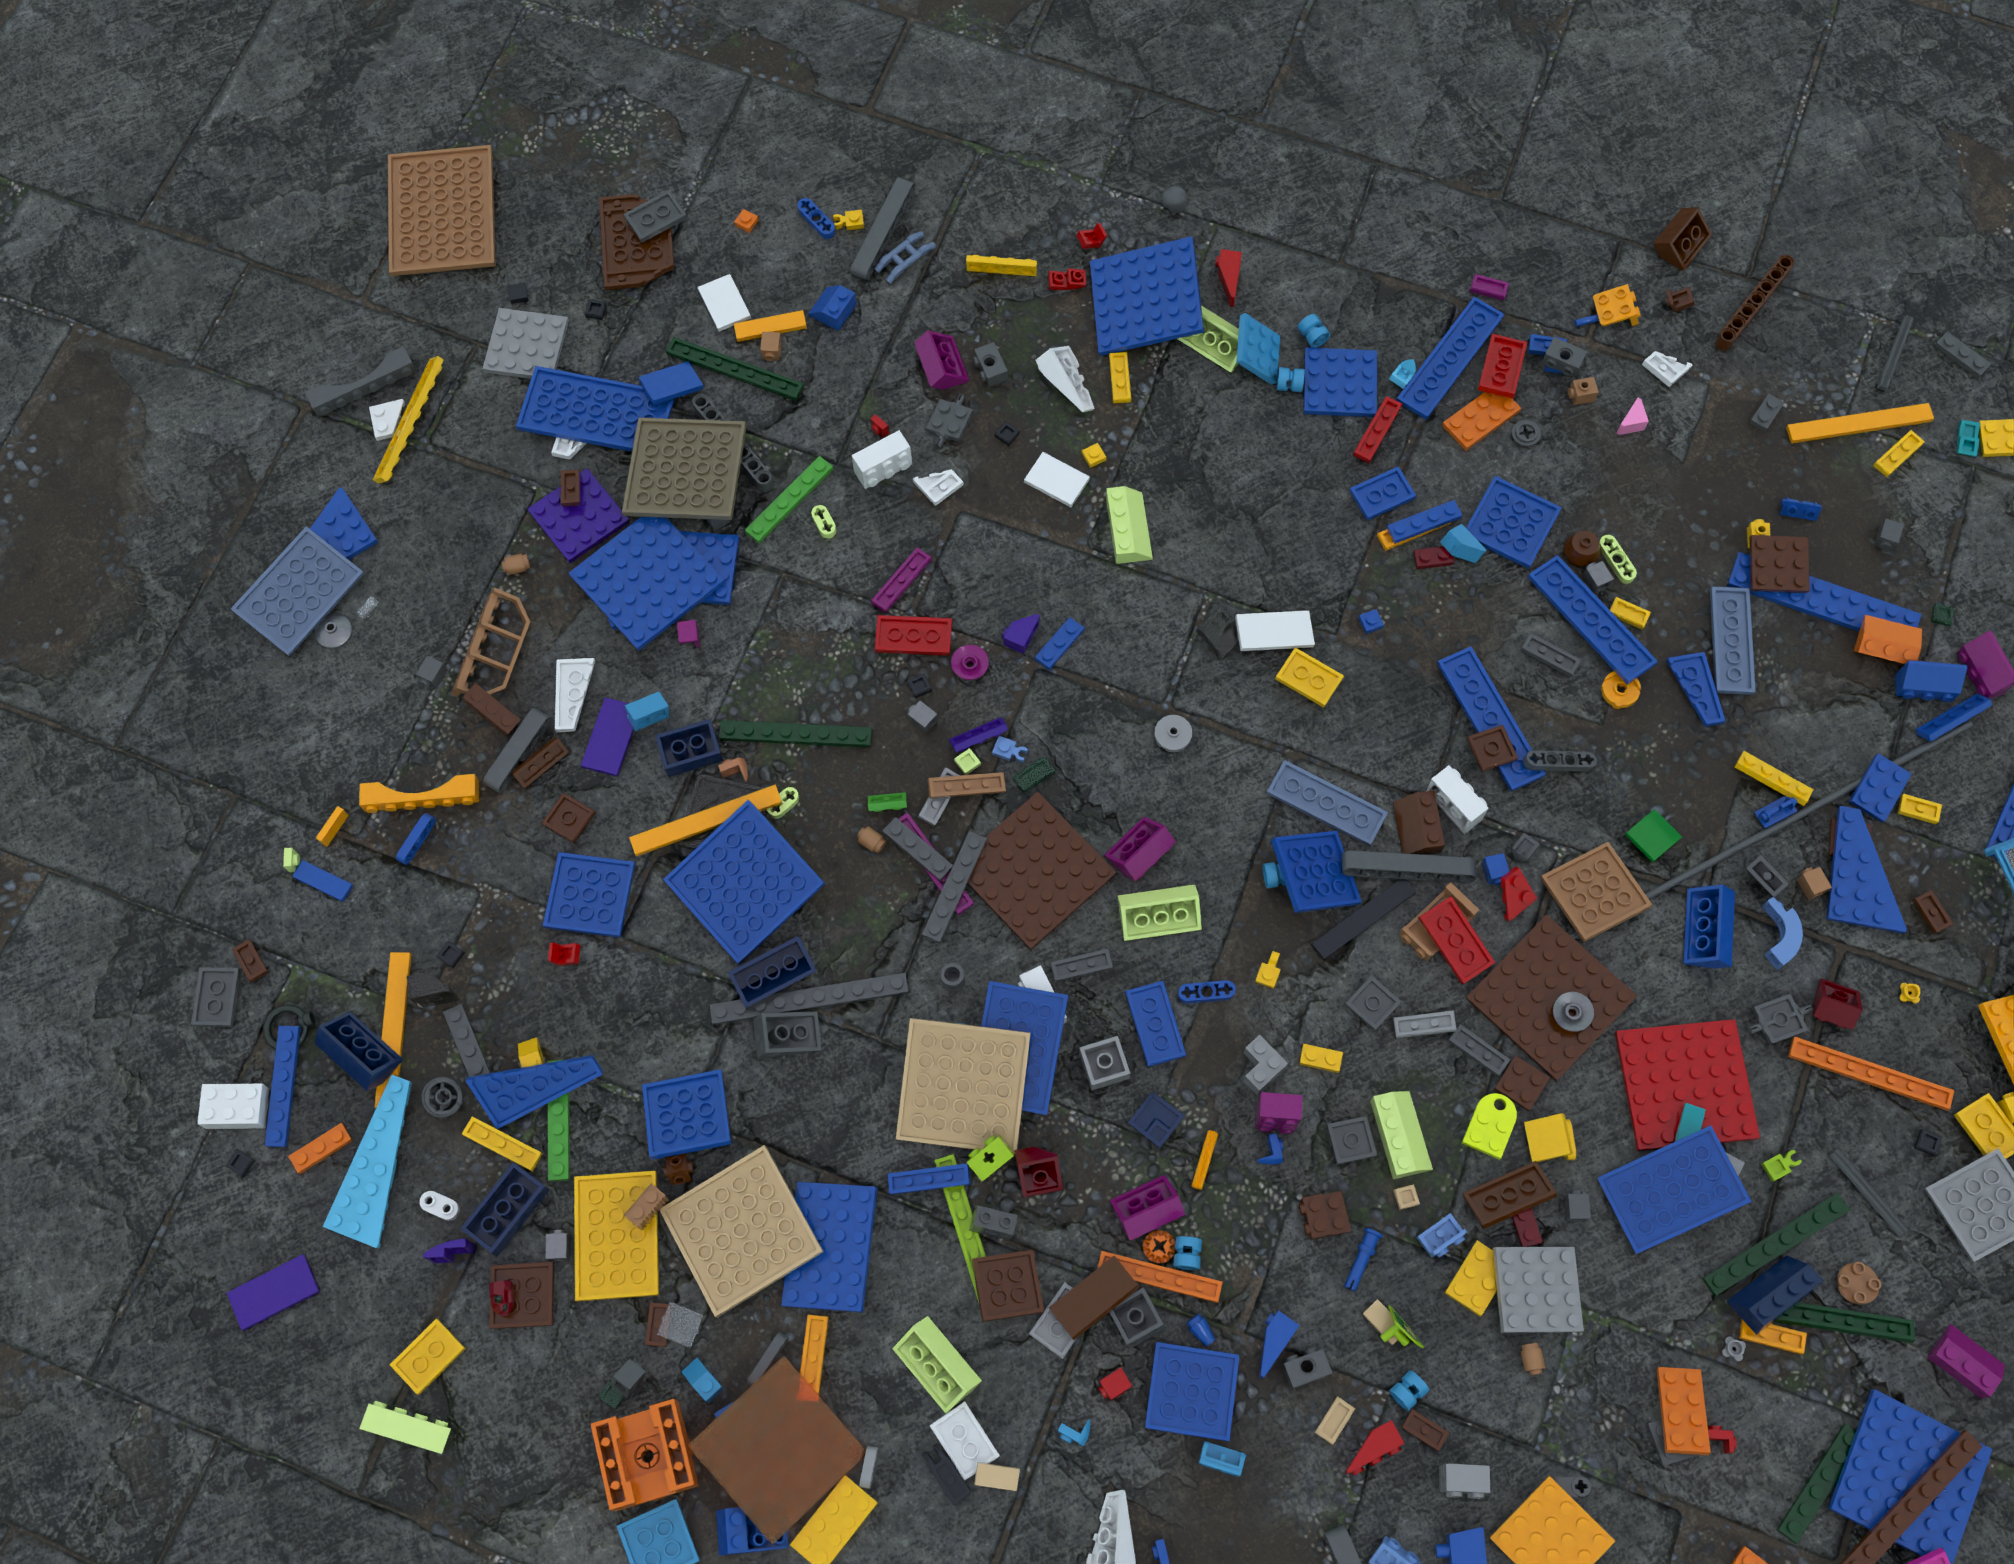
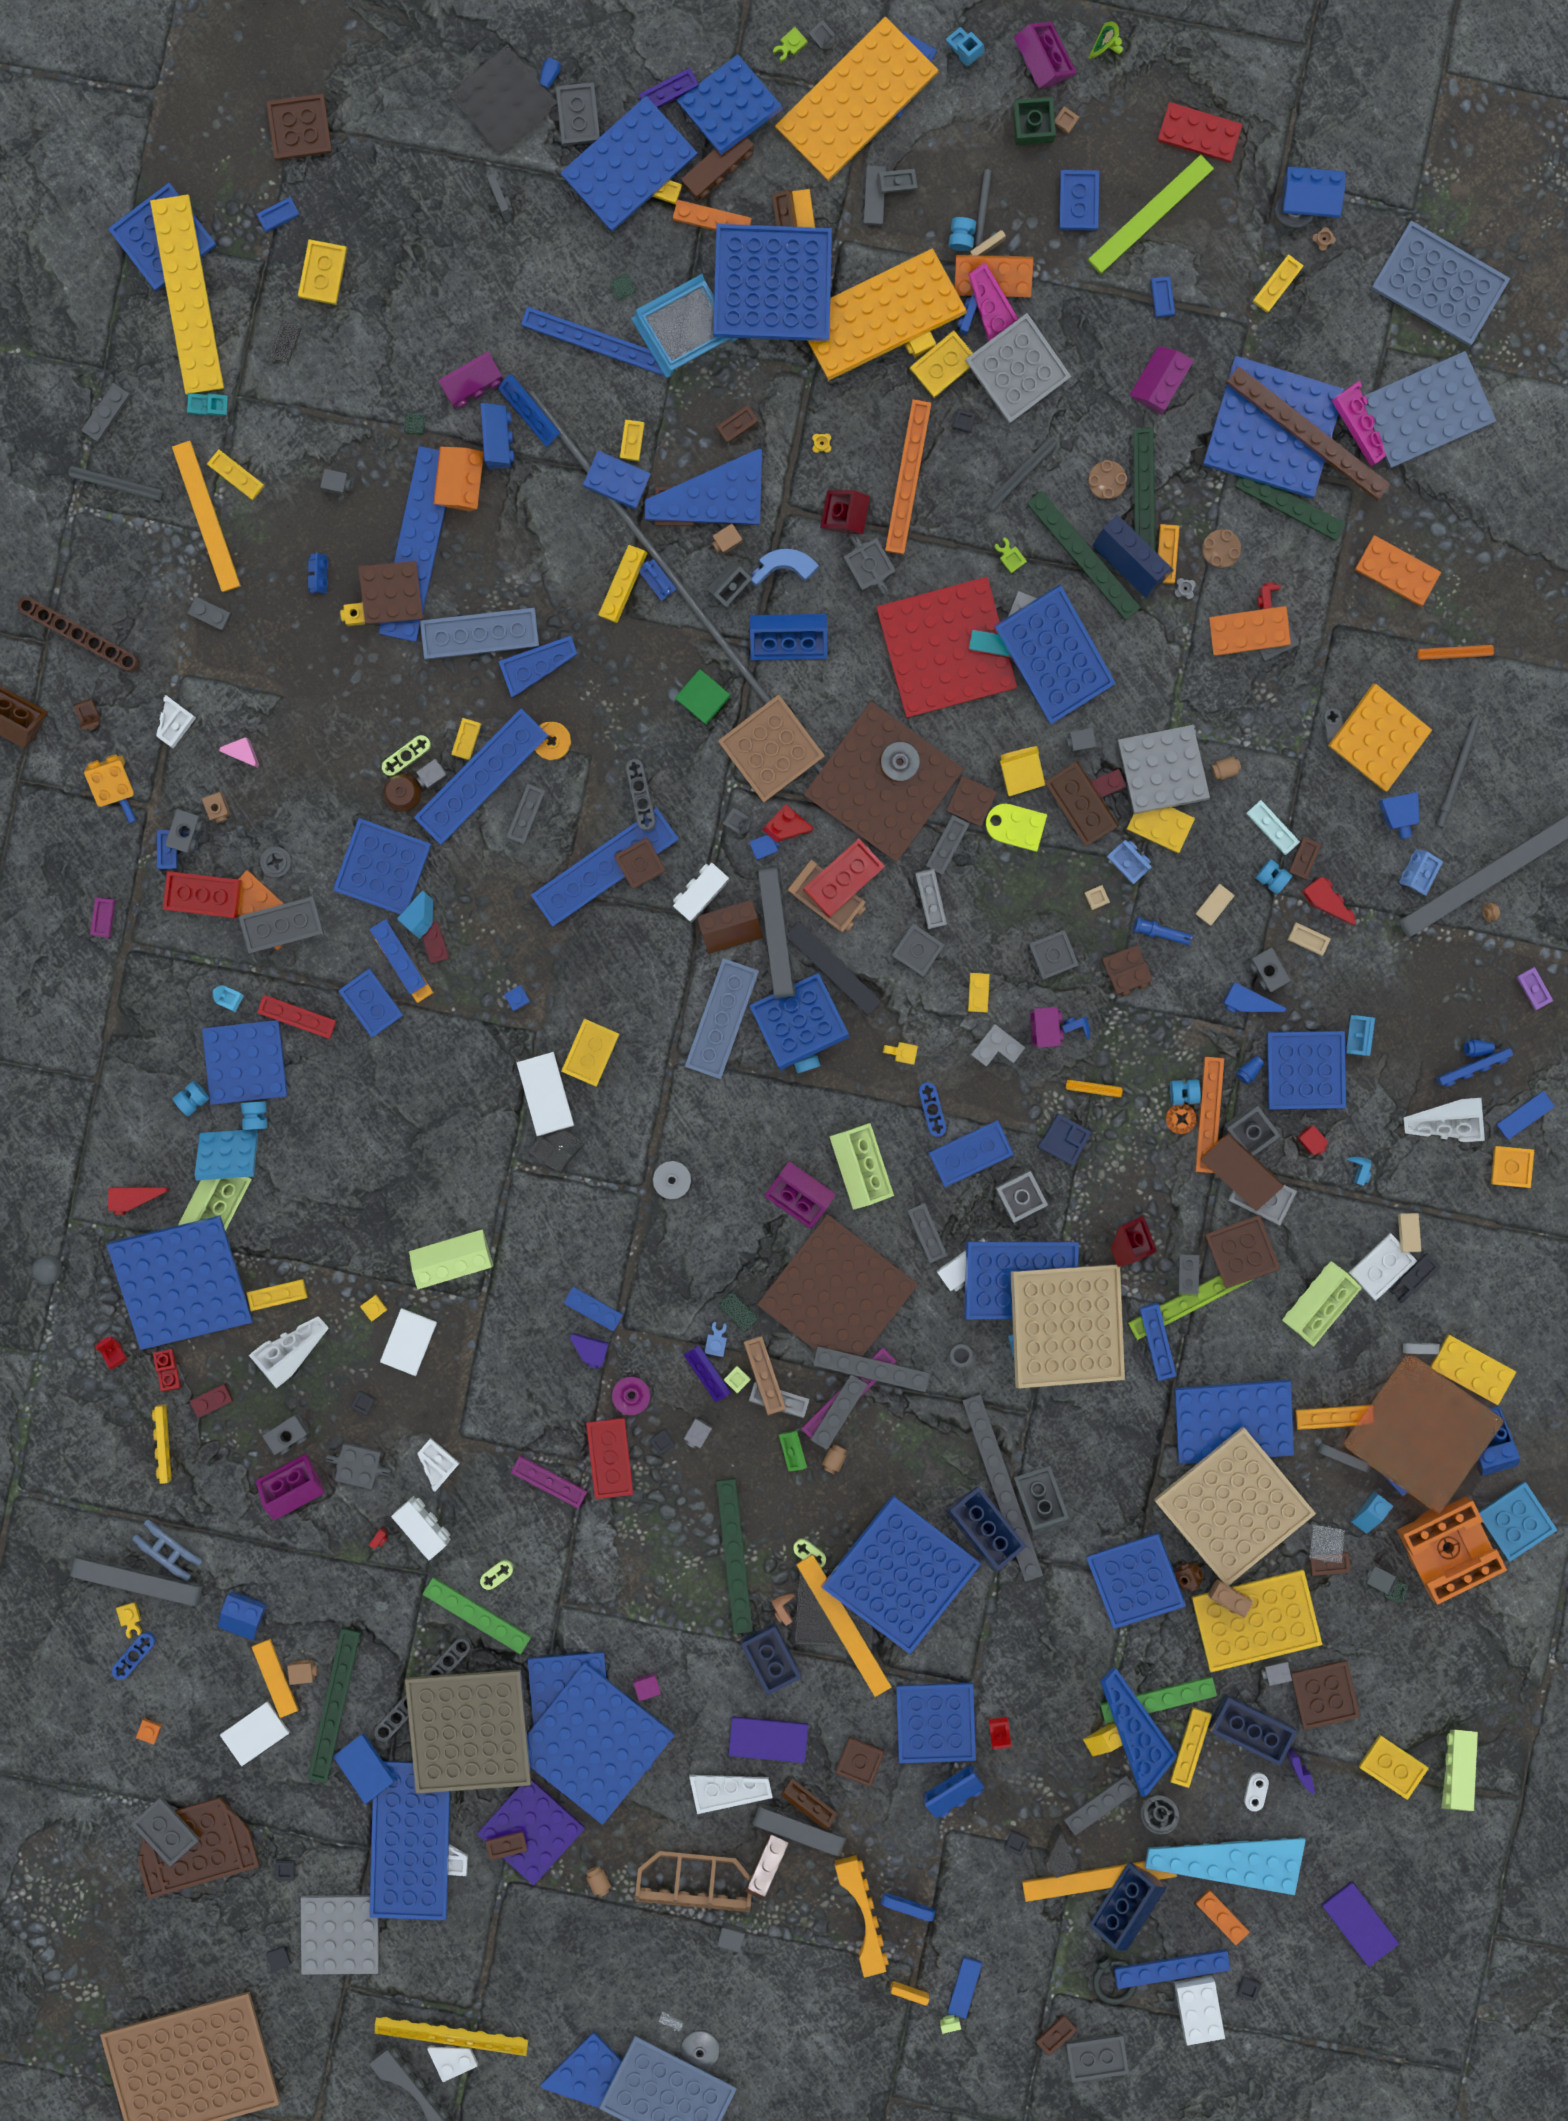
camera: 100 degrees left, 20 degrees up
dark red rock [489,1281,515,1317] -> none
dark azure hinge [625,692,669,731] -> none
lime brick [967,1134,1015,1181] -> none
magenta slope [1109,1175,1185,1240] -> none
yellowish green slope [1370,1091,1433,1180] -> none
lime shield [1380,1305,1424,1348] -> none
blue plate [1396,296,1504,420] -> none
light grey brick [1439,1464,1490,1499] -> none
none -> dark red plate [189,1384,234,1418]
none -> dark grey plate [239,896,324,954]
none -> blue slope [923,1764,985,1818]
none -> medium nougat dish [1202,529,1241,568]
none -> light aqua tile [1246,800,1300,855]

